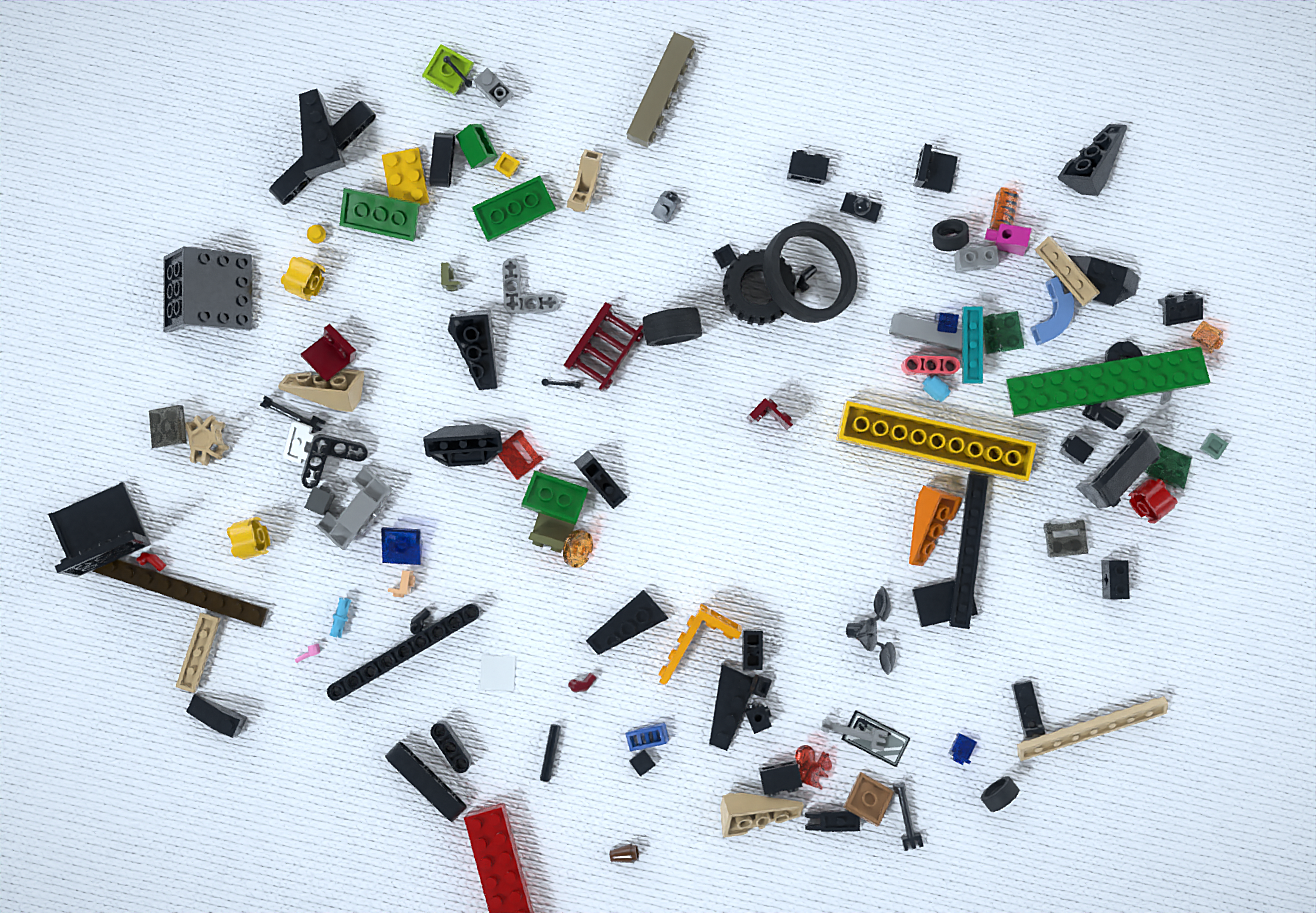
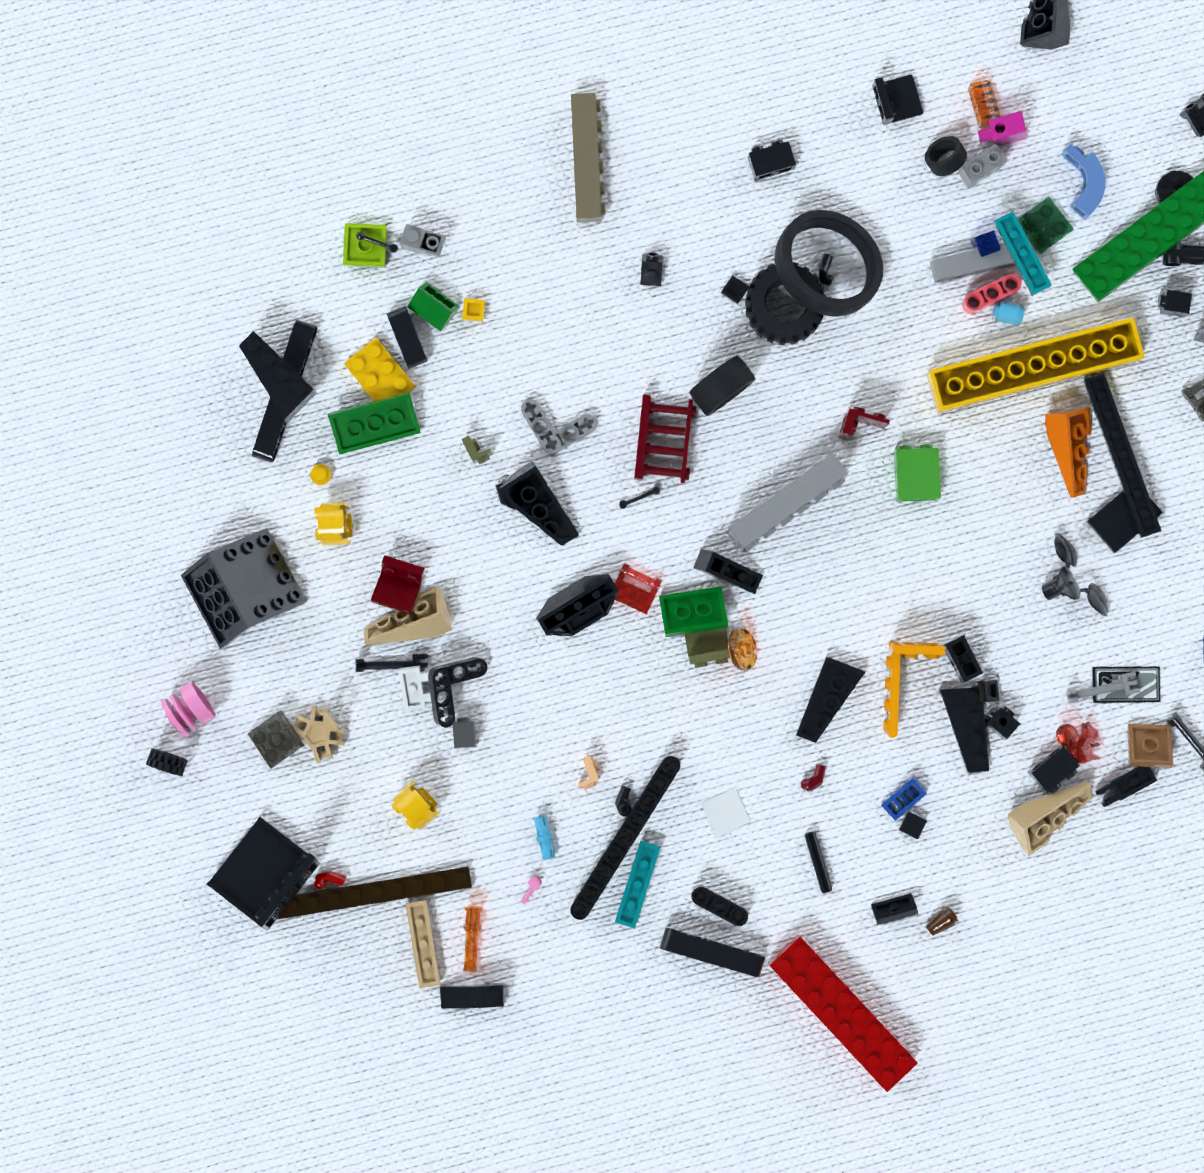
camera: 25 degrees left, 0 degrees up
light grey bracket [315,466,393,550] -> none
clear blue slope [381,527,423,565] -> none
green plate [471,175,557,242] -> none
tan arch [567,149,603,212] -> none
black tile [840,192,882,224] -> none
tan plate [1035,236,1100,306] -> none
black wedge [1068,255,1140,307] -> none
none -> black tyre [146,748,188,776]
none -> bright pink wheel [161,681,216,738]
none -> clear orange pin [463,906,483,972]
none -> teal plate [615,840,661,929]
none -> light grey brick [727,453,848,551]
none -> black plate [871,893,918,925]
none -> bright green brick [894,444,941,502]

